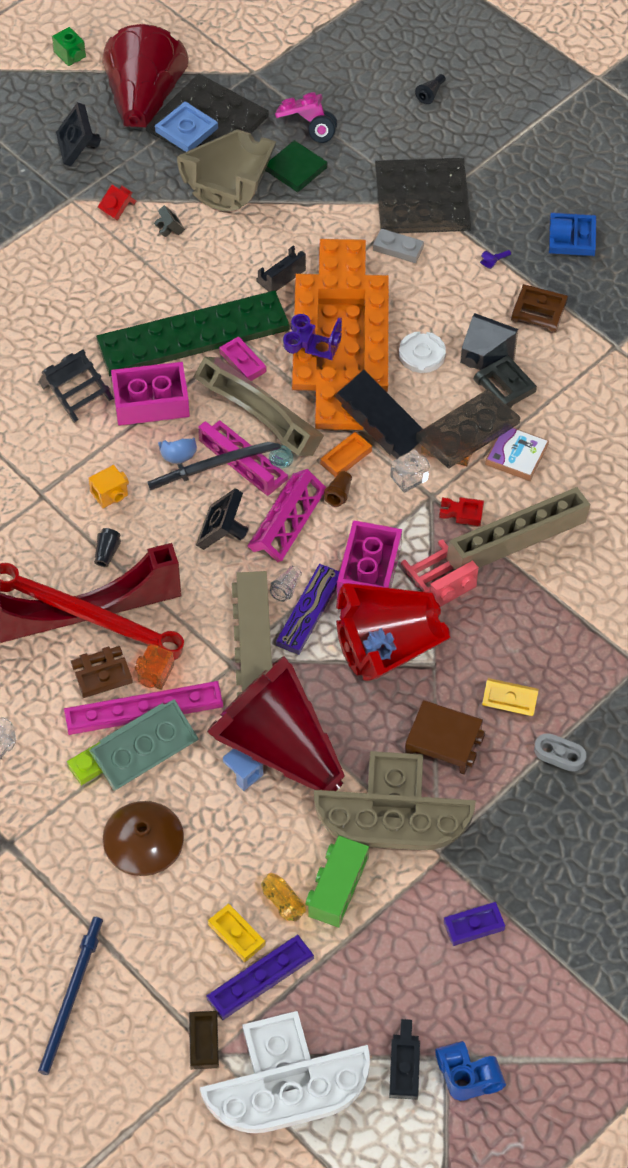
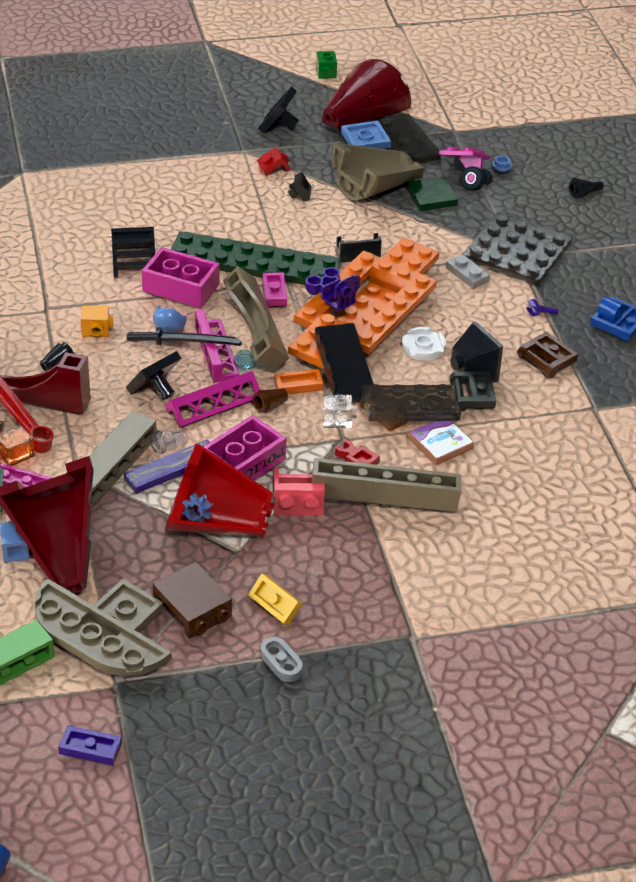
camera: 30 degrees right, 15 degrees down
none -> medium blue plate [492,155,512,173]

